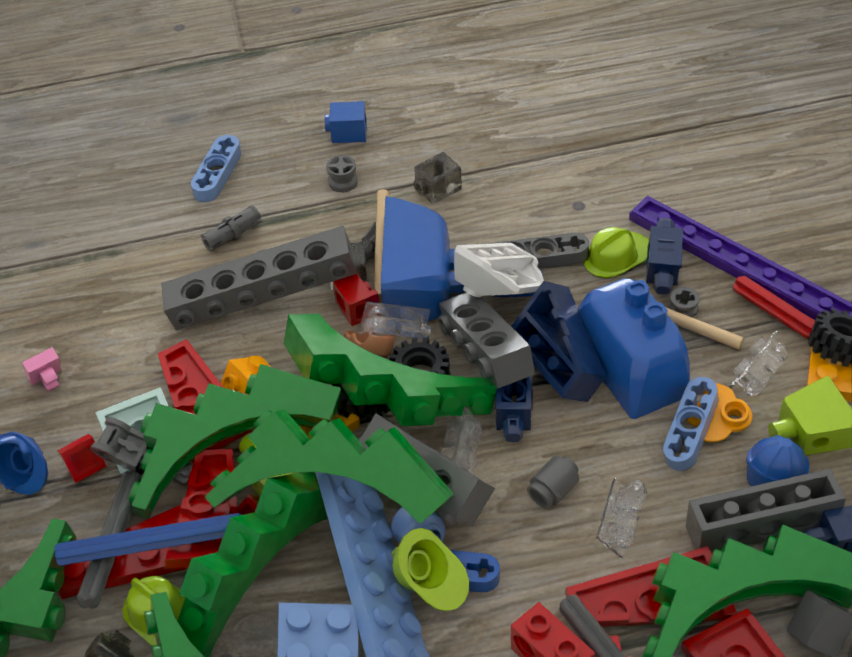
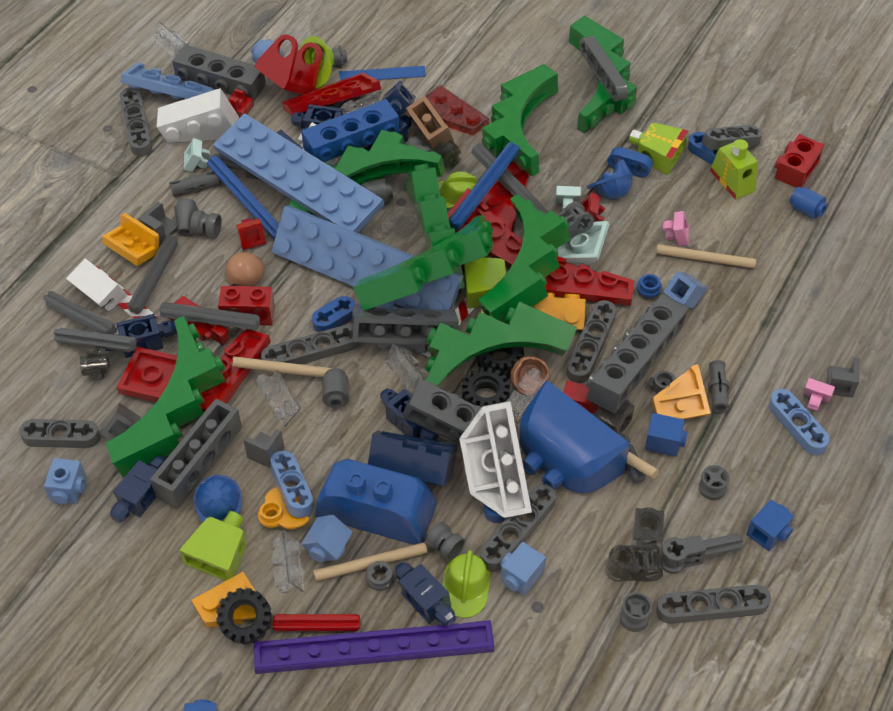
camera: 130 degrees right, 5 degrees up
lime piece [391,528,469,612] -> none
none -> tan bar [232,356,332,377]
none -> dark grey panel [244,429,285,468]
none -> dark grey beam [261,325,359,372]
none -> medium blue brick [301,515,352,562]
none -> dark grey wheel [425,522,465,562]
none -> medium blue brick [500,541,546,596]
none -> light aqua tile [555,186,581,211]
none -> dark grey beam [567,300,616,383]
none -> clear smoke piece [605,544,663,582]
none -> dark grey wheel [619,592,652,632]
none -> blue plate [637,274,662,298]
none -> blue brick [645,413,688,457]
none -> light orange wing [651,364,711,420]
none -> tan bar [656,244,756,269]
none -> dark grey beam [656,585,771,624]
none -> dark grey connector [659,533,743,574]
none -> medium blue brick [663,271,708,308]
none -> bright pink tile [803,378,835,411]
none -> dark grey panel [827,357,860,398]

